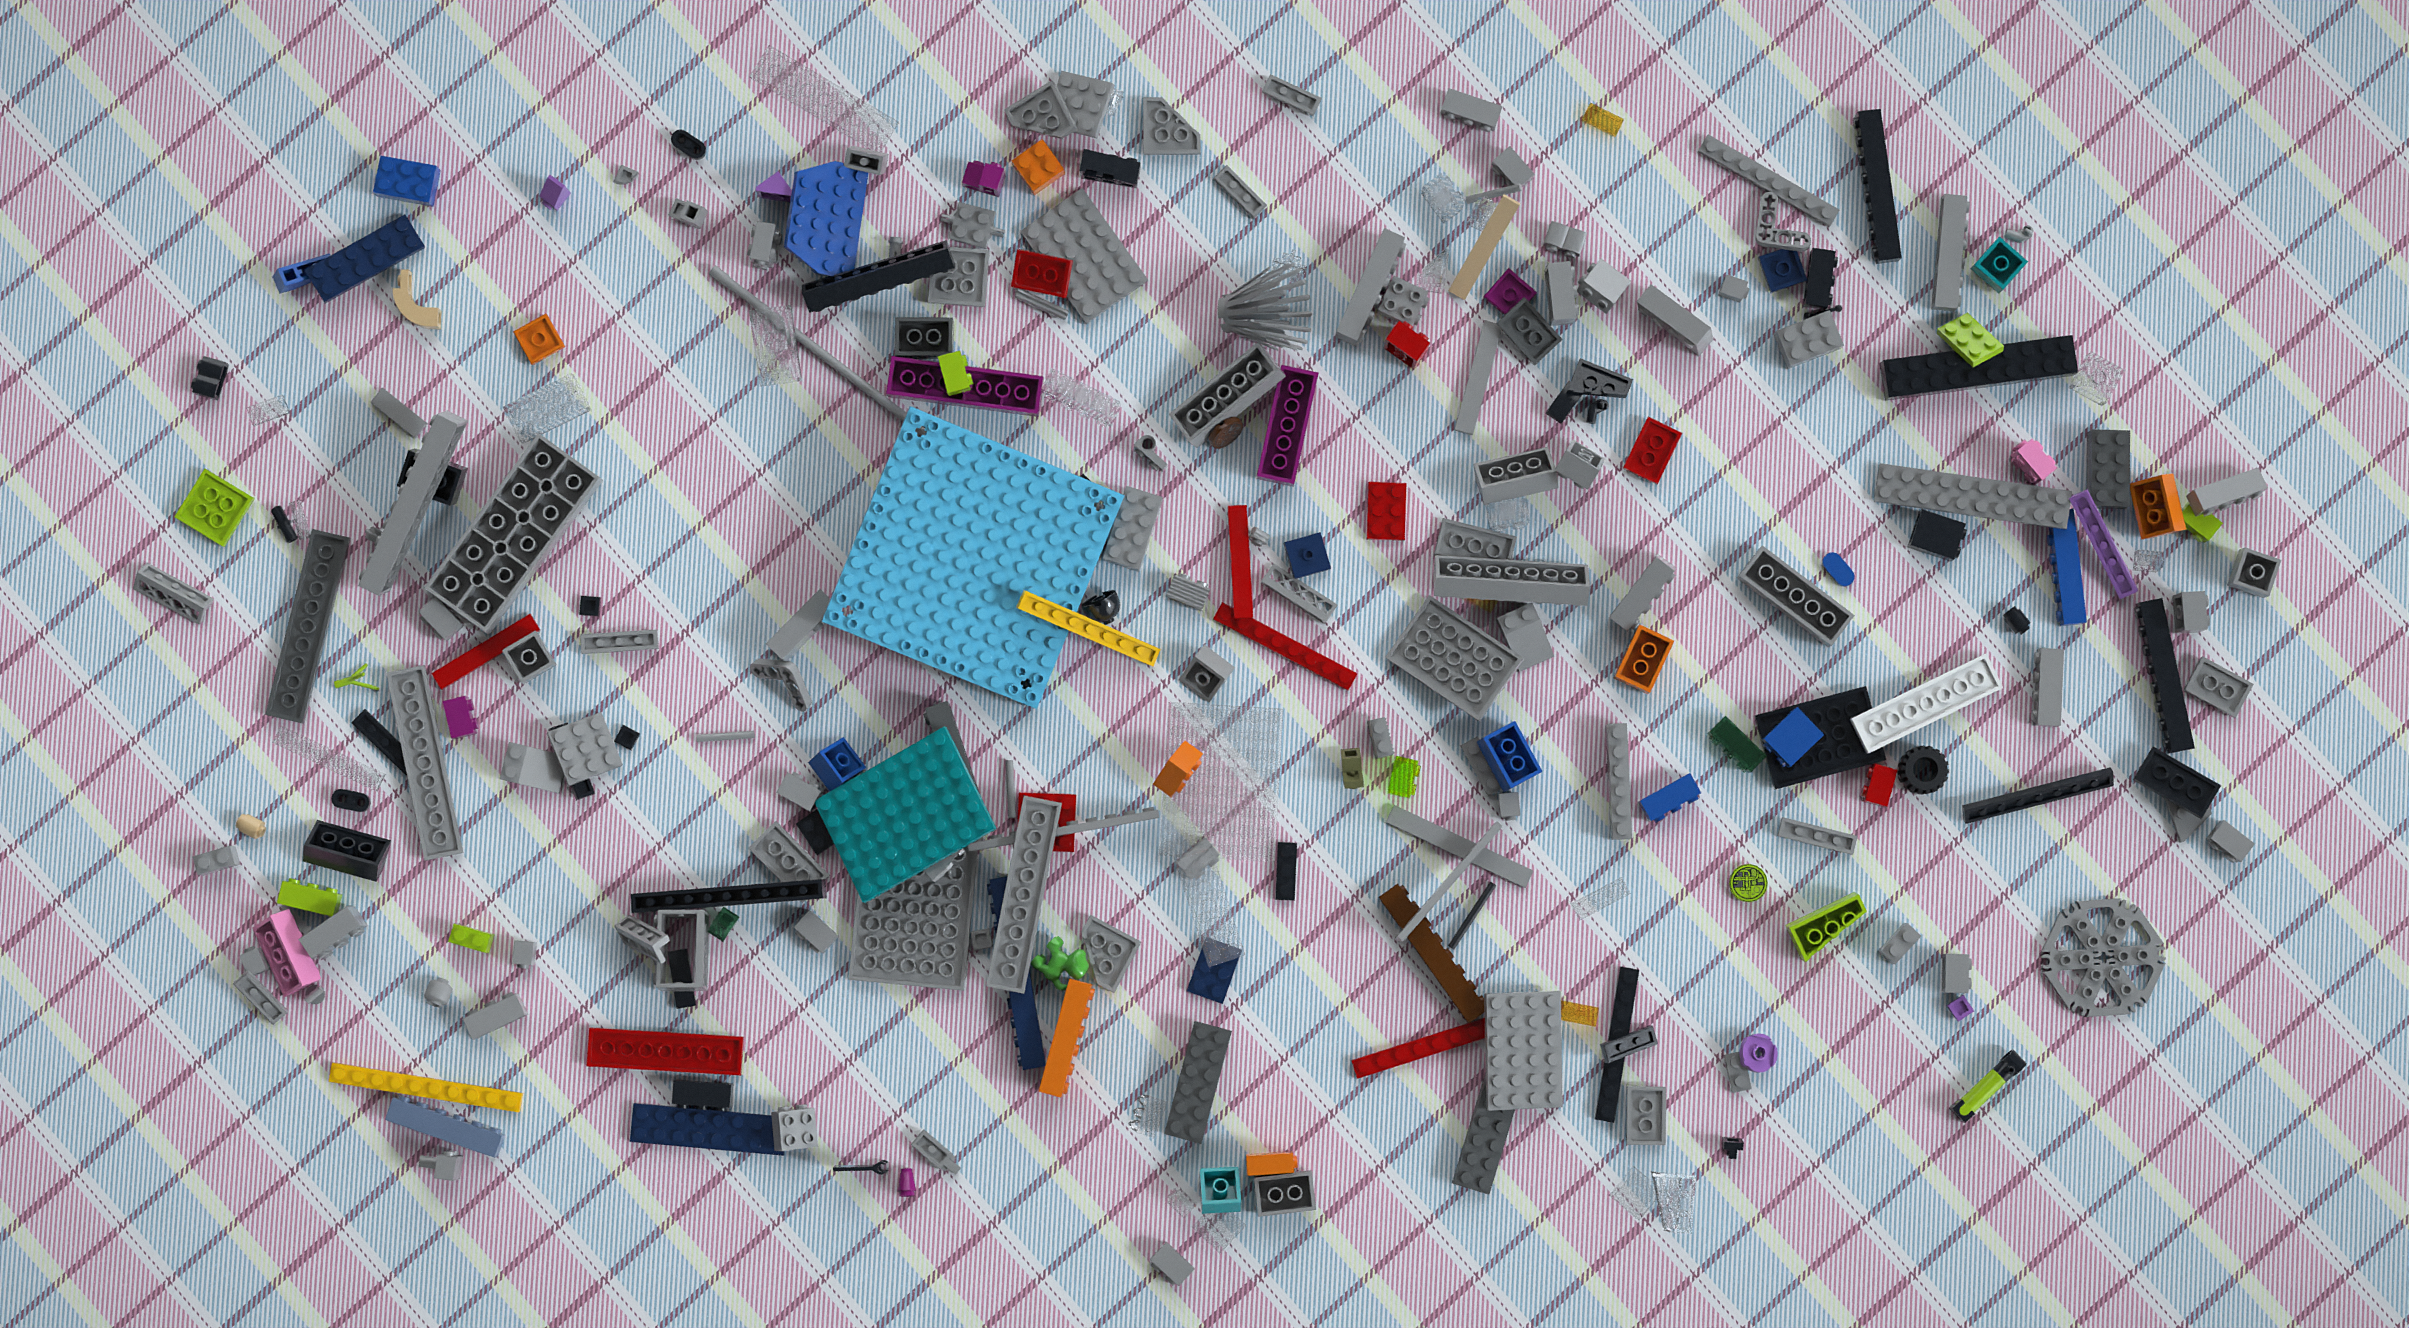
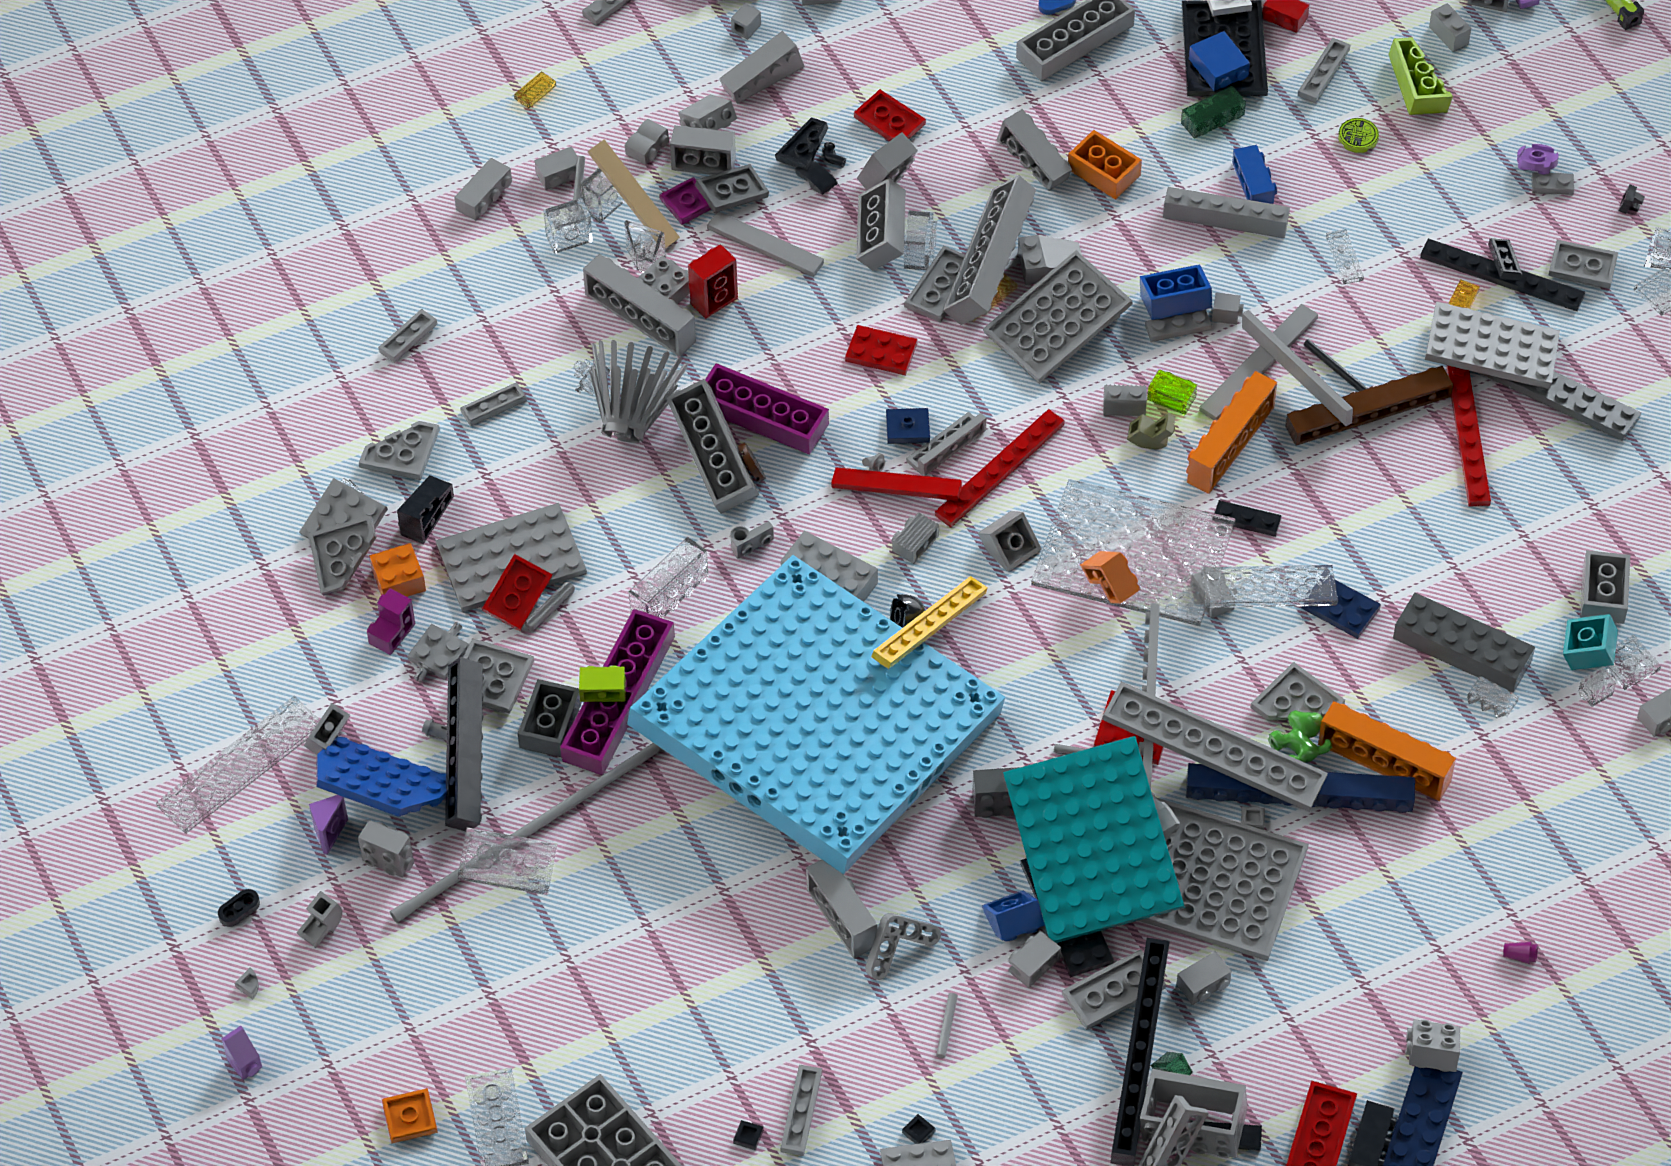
camera: 75 degrees left, 30 degrees down
black flag [833,1160,889,1175] -> none
light grey hinge [911,1129,961,1174] -> none
orange brick [1246,1151,1298,1176] -> none
none -> orange brick [1186,371,1277,494]

